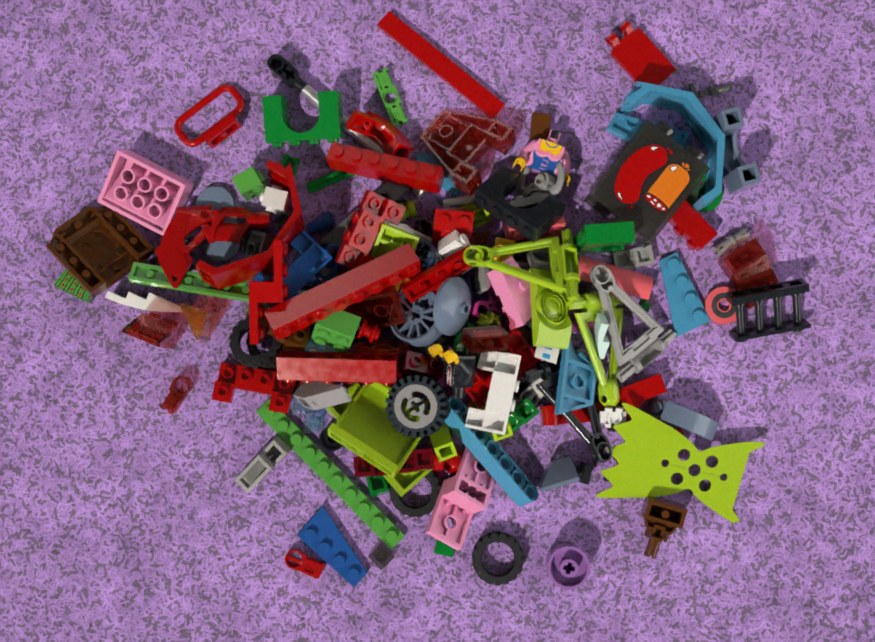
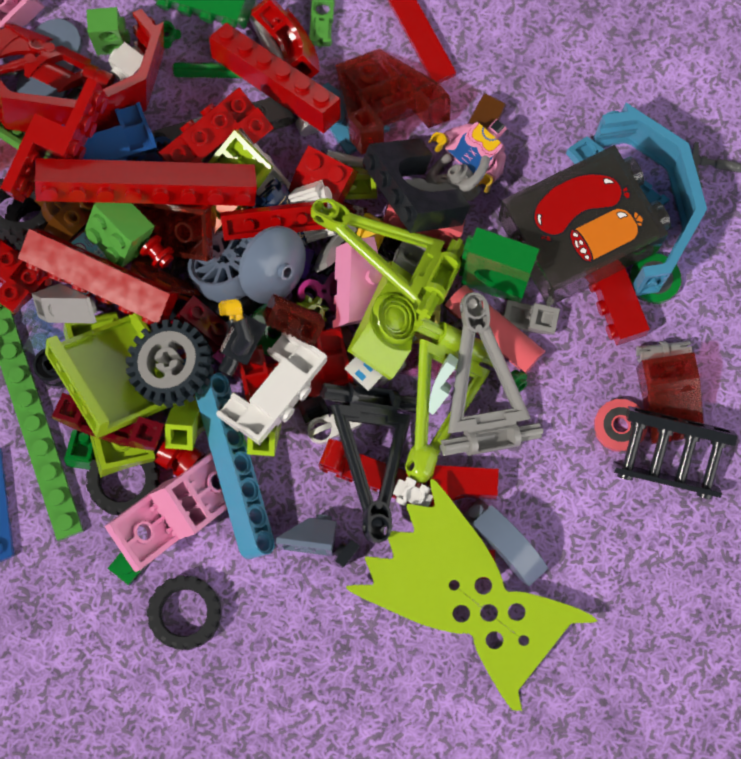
camera: 25 degrees right, 10 degrees down
blue cone [306,211,336,235] -> none
clear smoke plate [368,542,396,570] -> none
lime wheel [398,199,418,222] -> none
black plate [414,219,431,236] -> none
green slope [508,397,540,432] -> none
medium lavender wheel [545,542,590,590] -> none
dark azure wing [554,341,596,415] -> none
red tile [605,20,677,85] -> none
reddish brown brick [641,496,688,559] -> none
dark azure wing [659,252,711,337] -> none
sand blue arch [713,106,761,195] -> none

